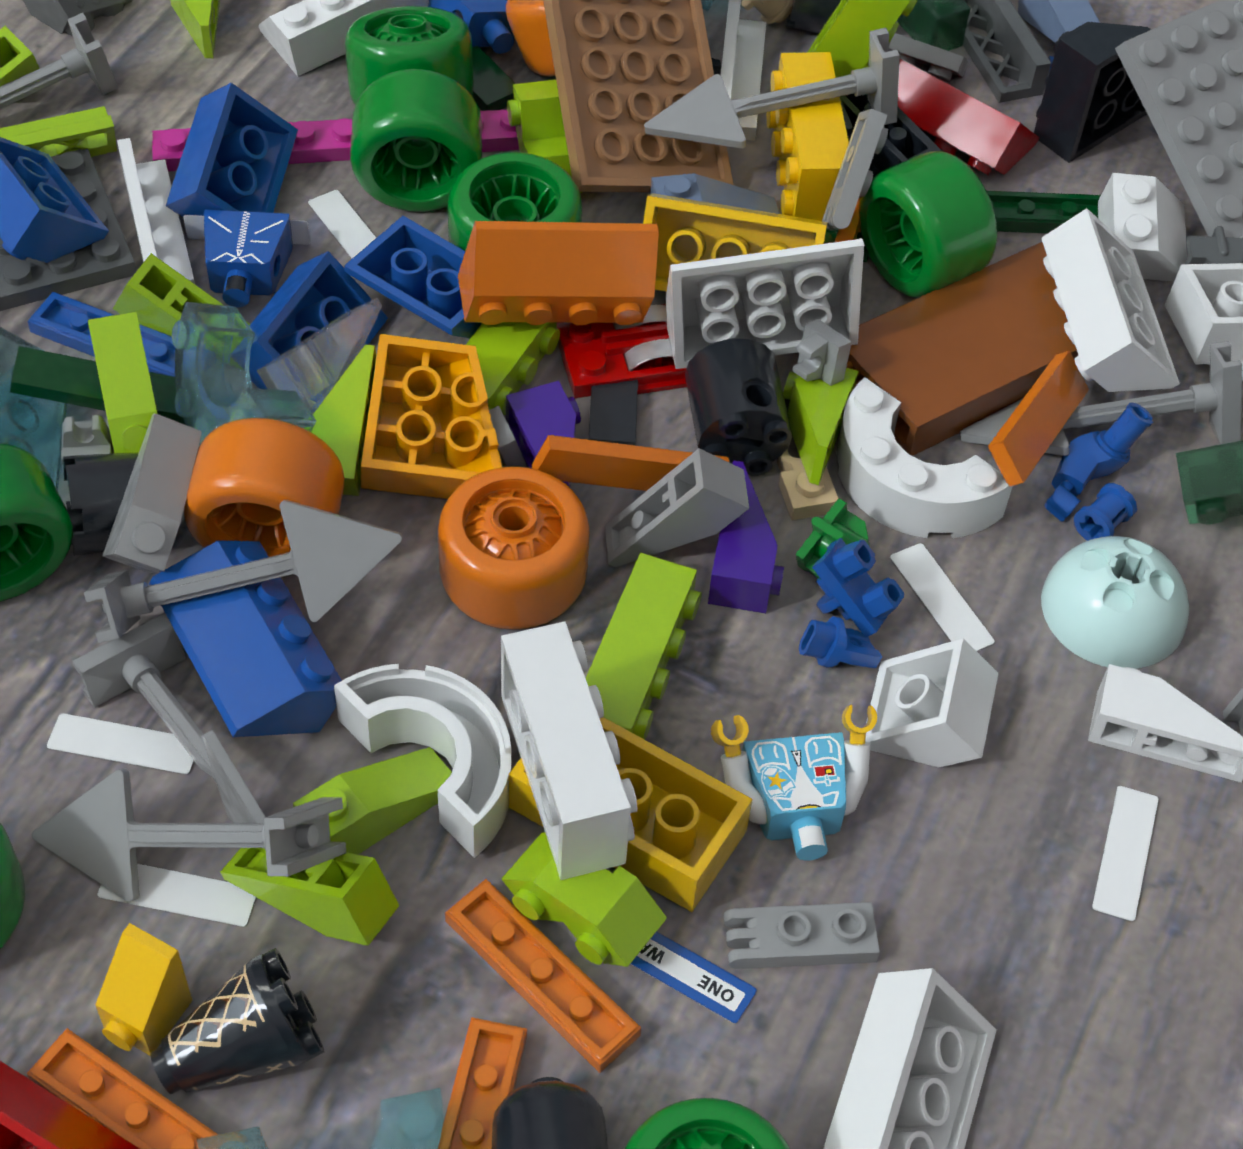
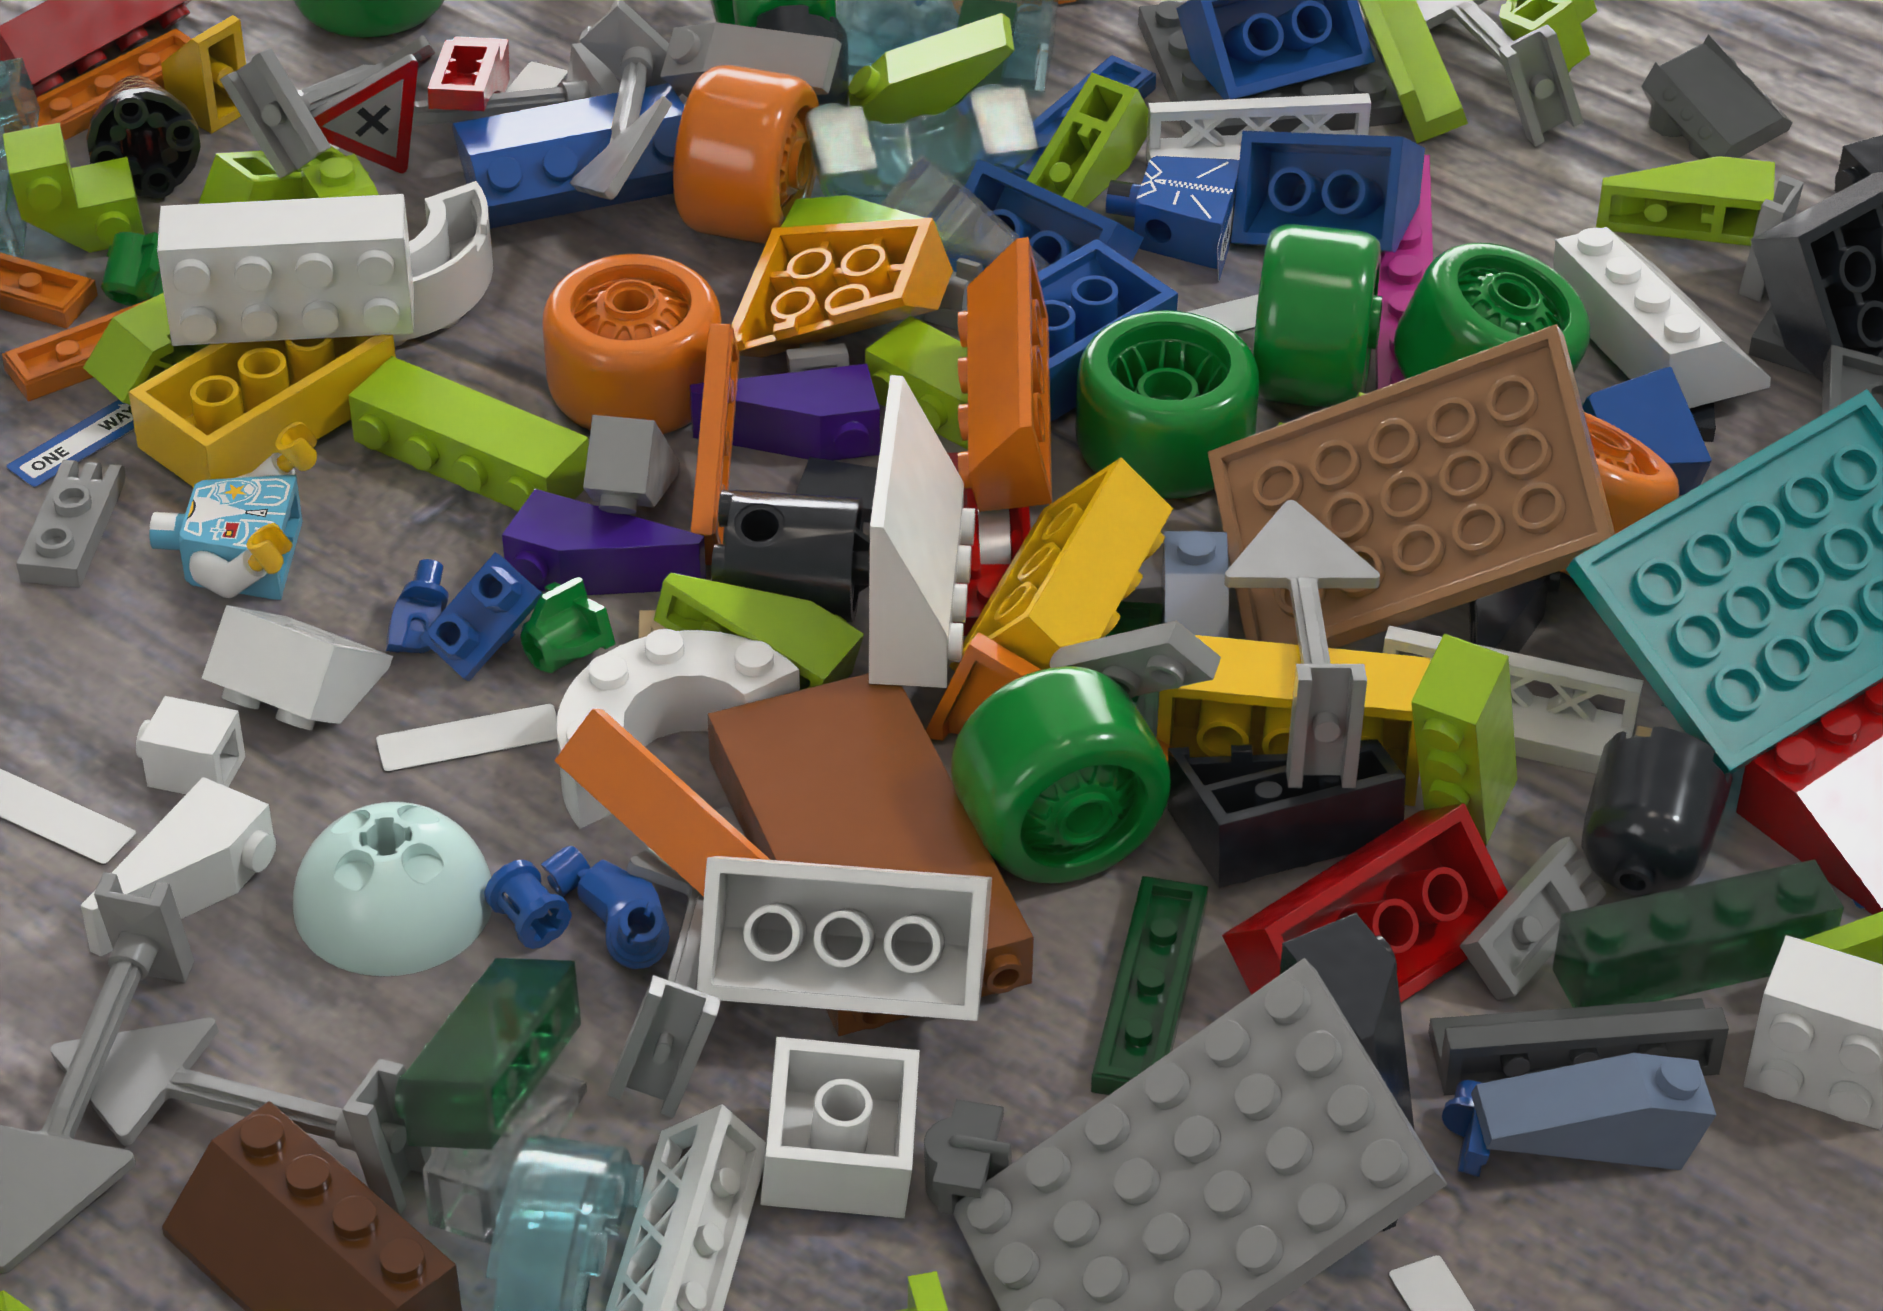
camera: 105 degrees right, 10 degrees down
light grey tile [793,319,852,386] -> none
white slope [1098,173,1187,282] -> none
none -> lime brick [3,123,145,253]
none -> green piece [101,232,164,306]
none -> white brick [136,696,245,794]
none -> slope [428,37,510,112]

